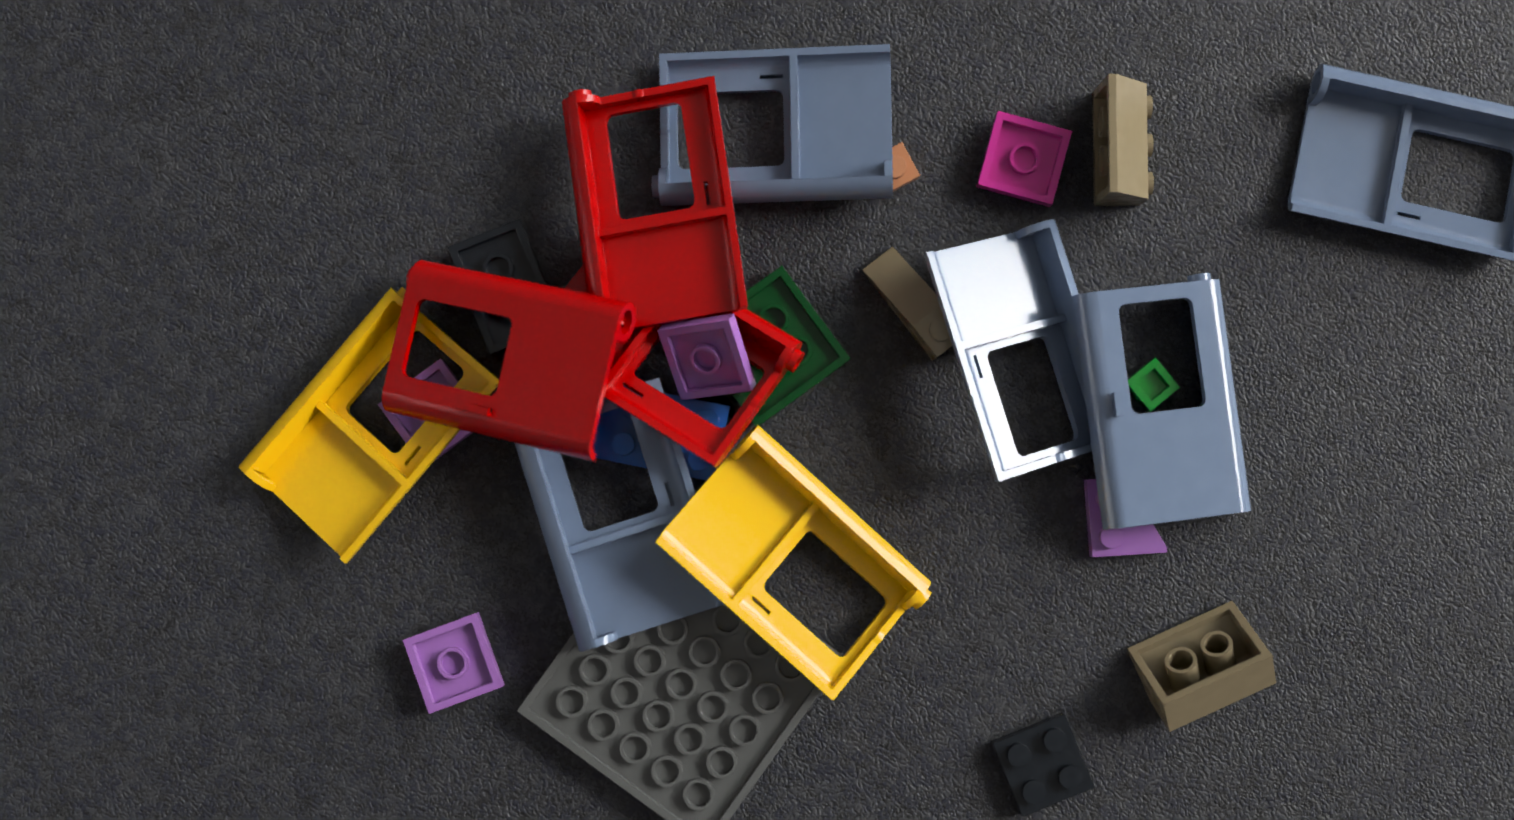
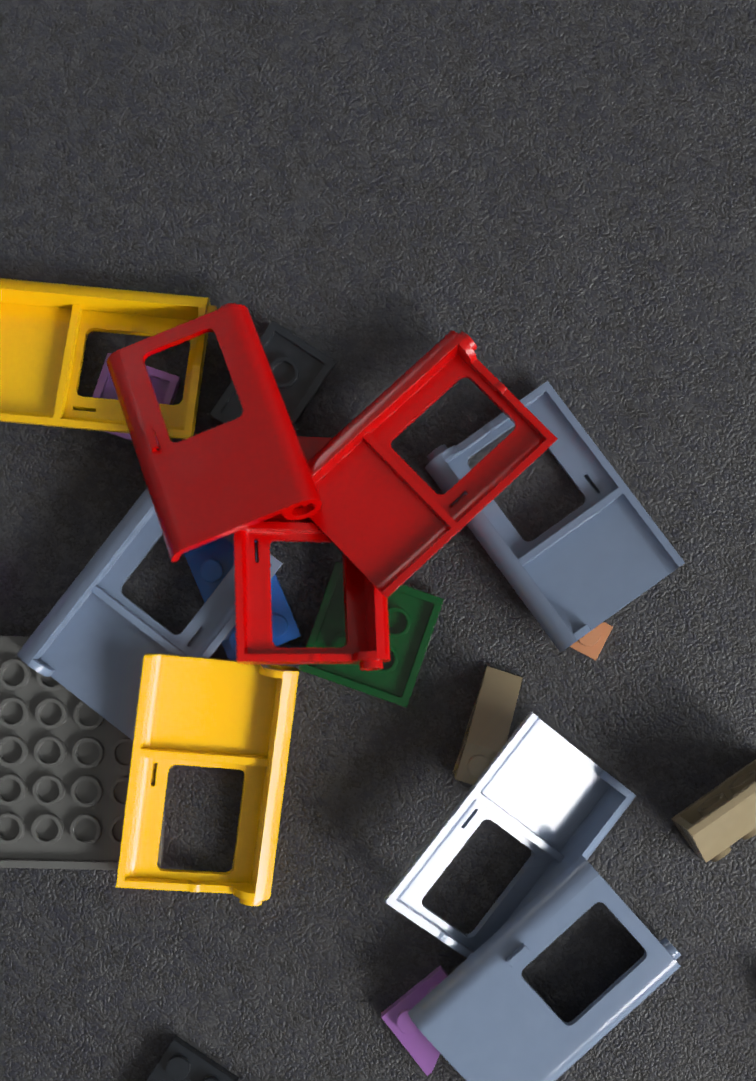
camera: 50 degrees right, 0 degrees up
medium lavender plate [658,313,756,400] -> none
dark pink plate [976,111,1072,207] -> none
green plate [1128,357,1180,412] -> none

